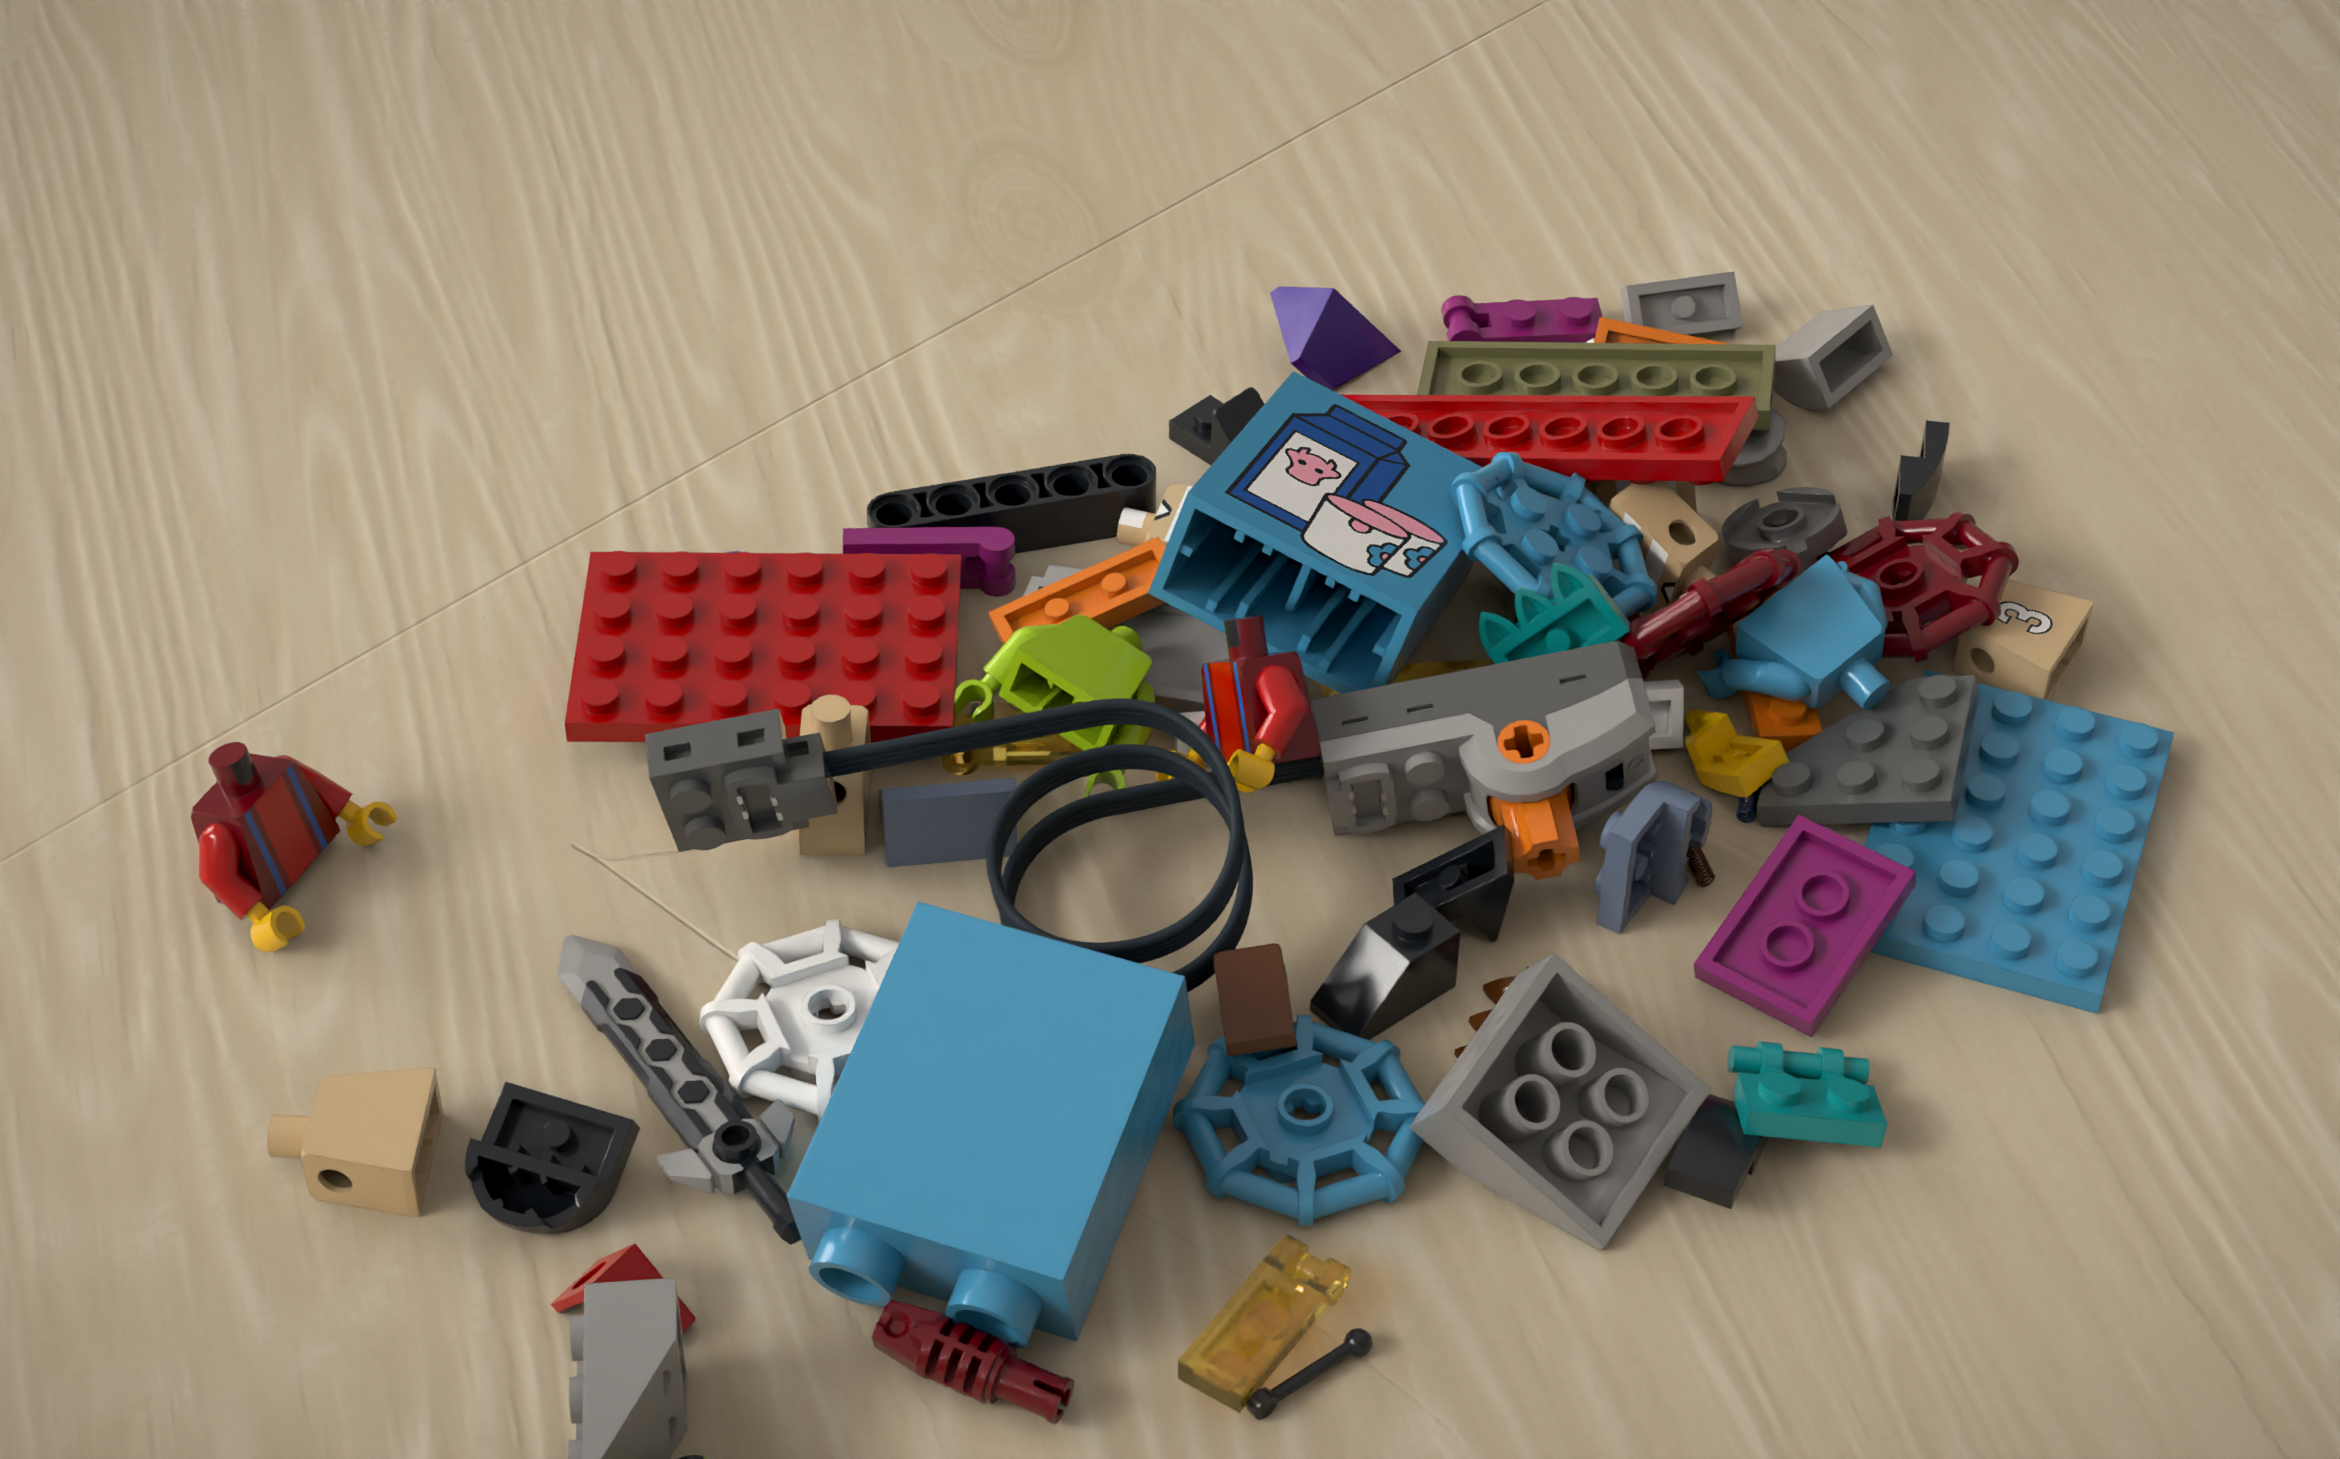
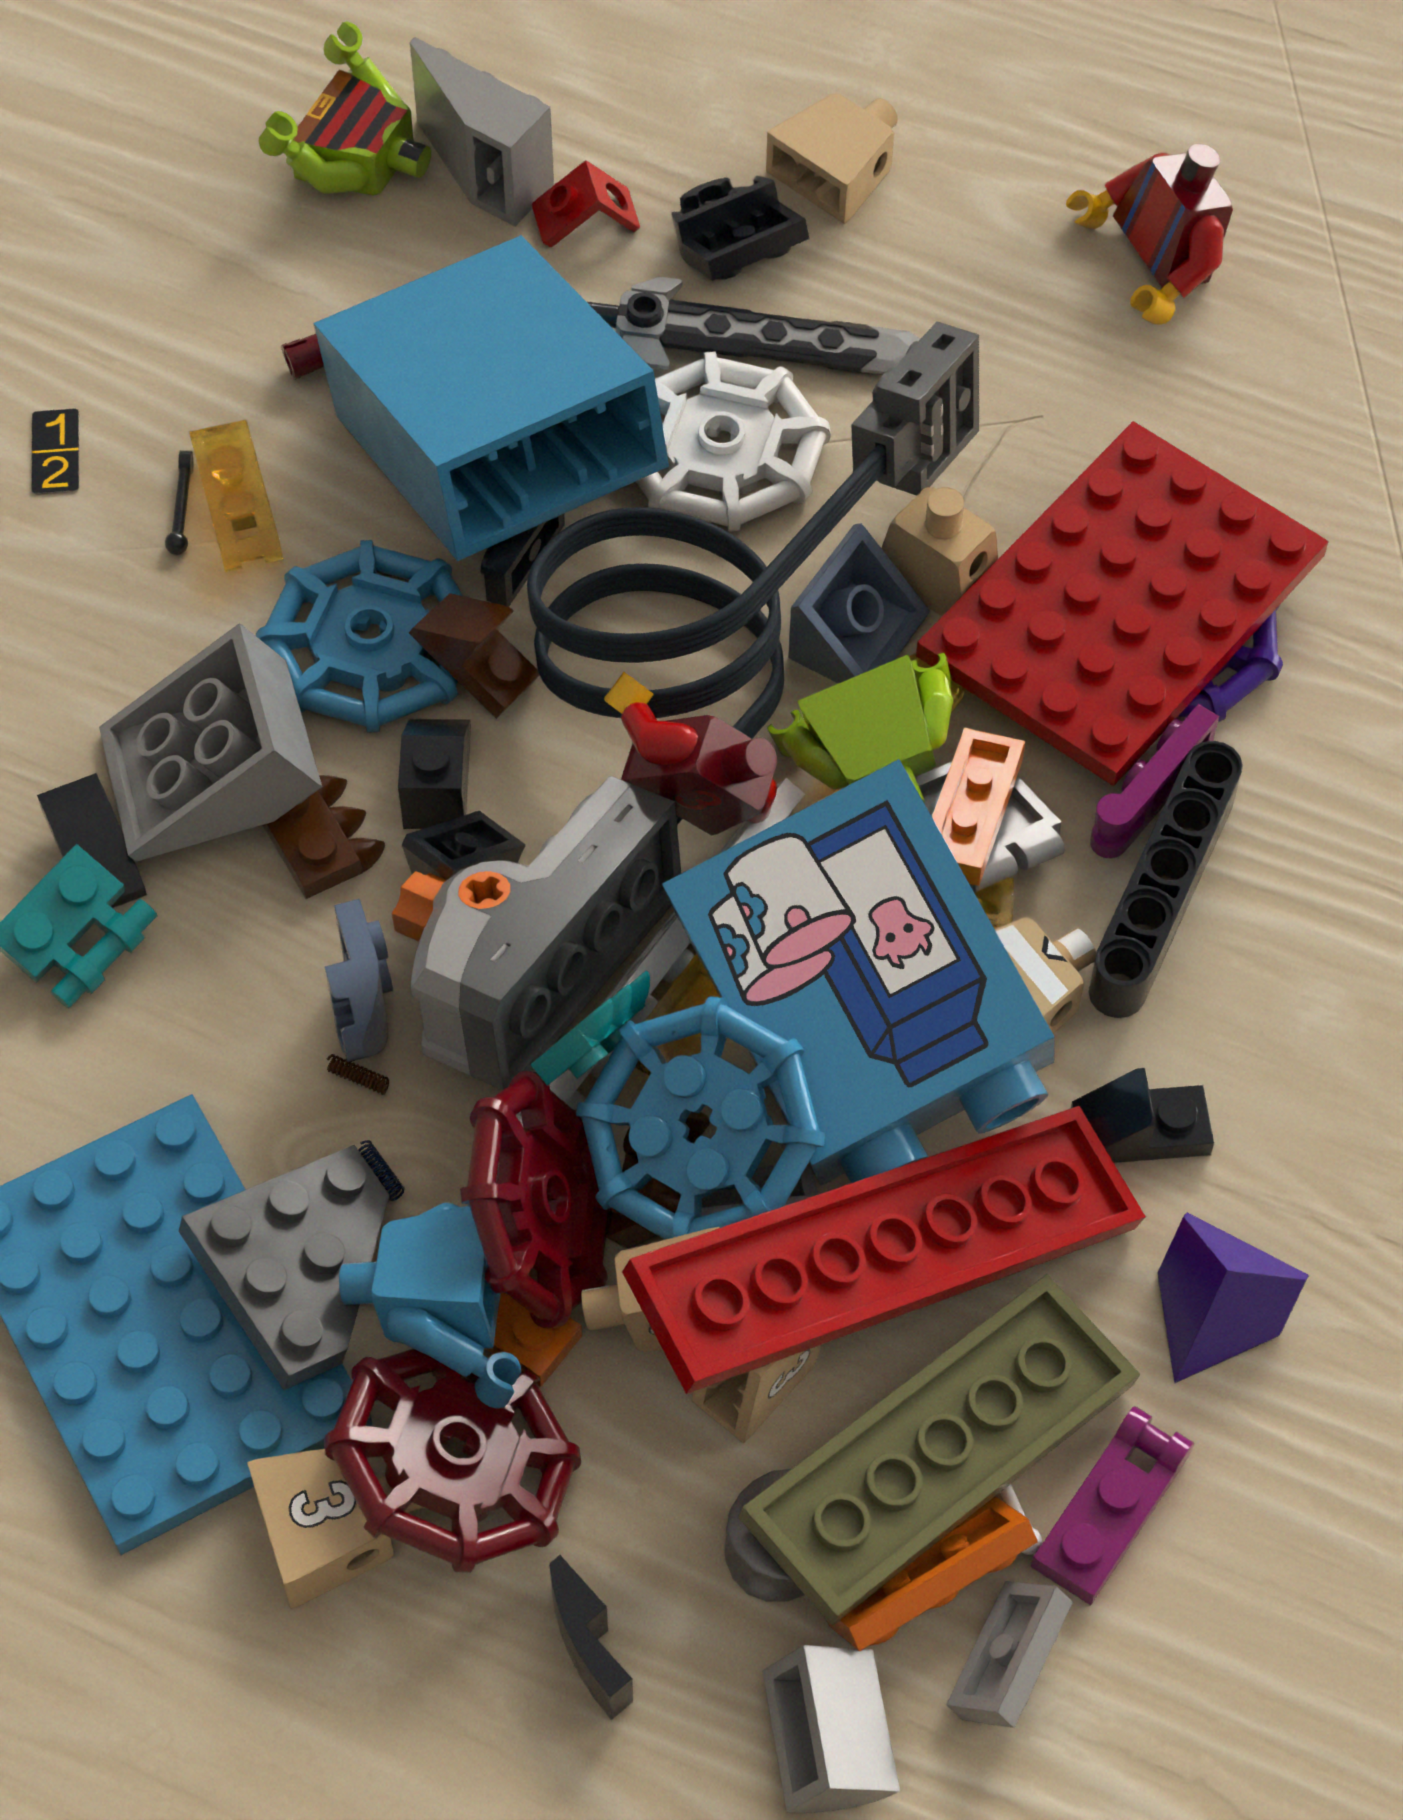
camera: 130 degrees right, 15 degrees up
yellow slope [1685,709,1789,798] -> none
magenta plate [1693,815,1916,1037] -> none
flat silver plate [1722,487,1848,573] -> none

